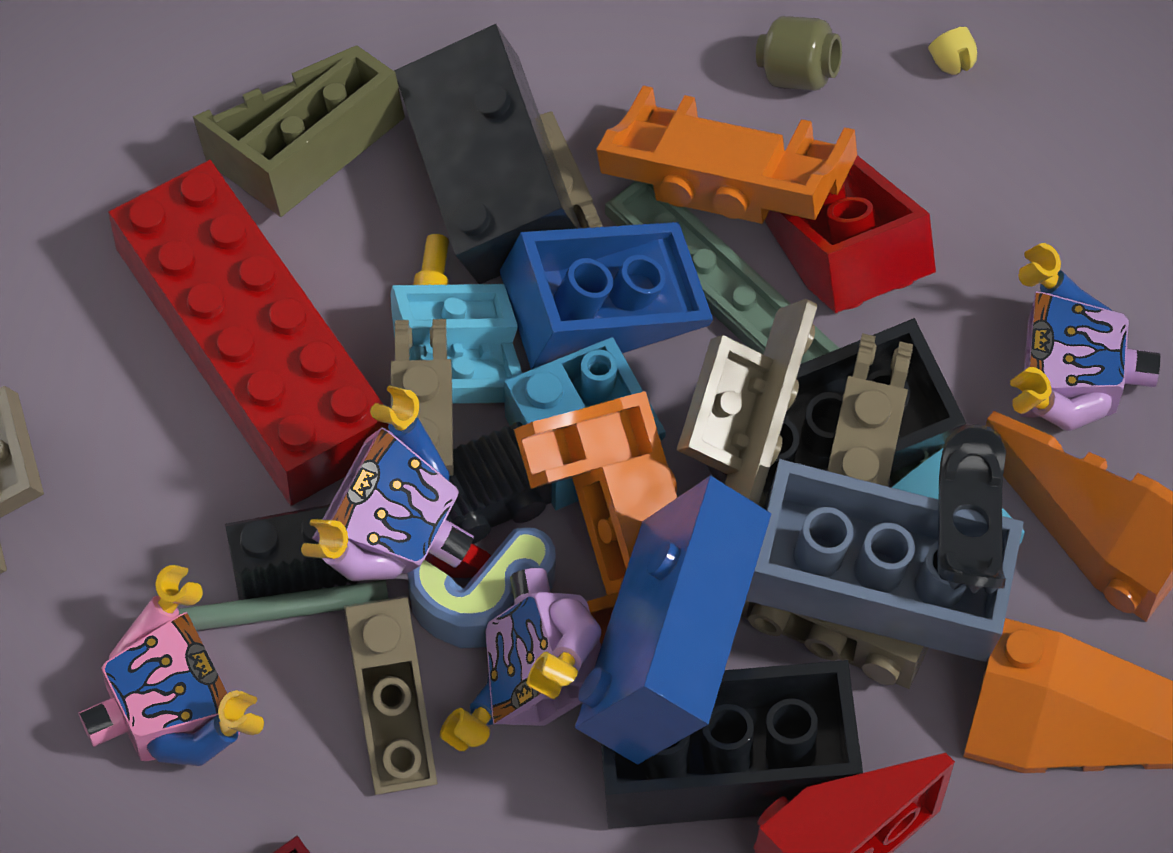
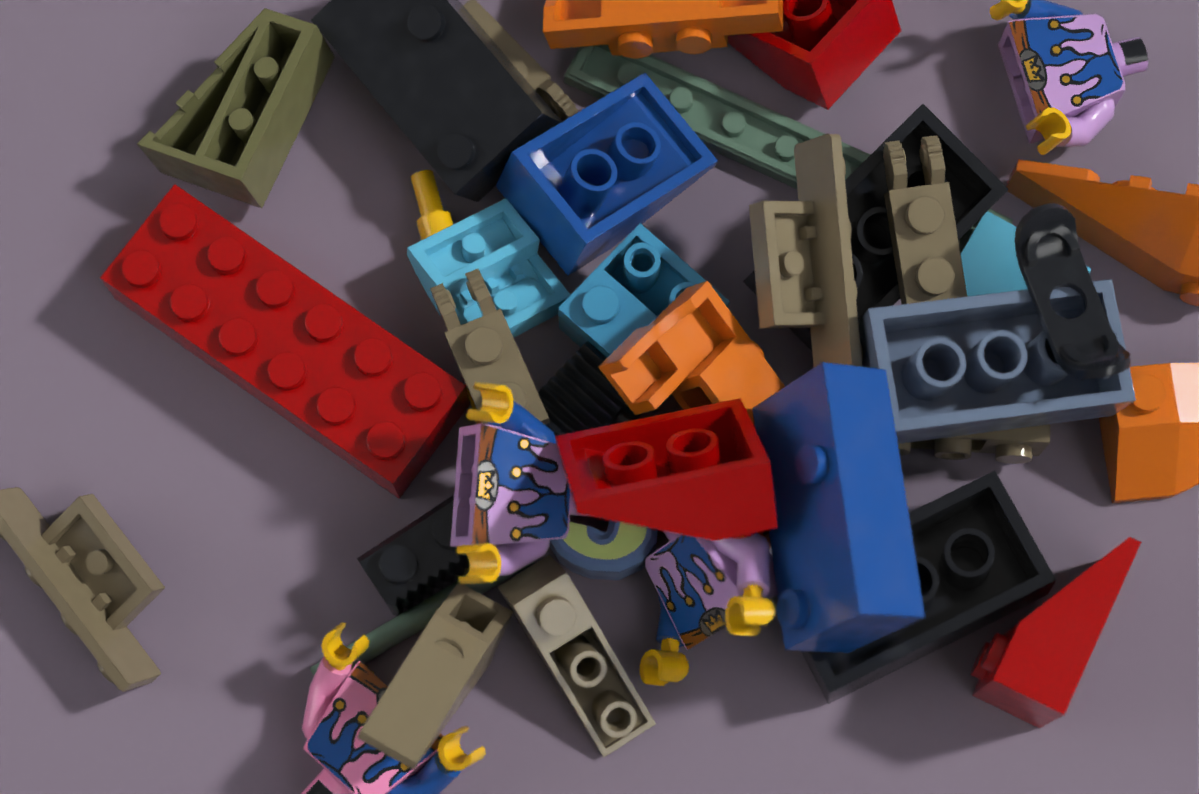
camera: 20 degrees left, 15 degrees up
none -> dark tan slope [357,582,513,770]
none -> red slope [555,398,778,541]

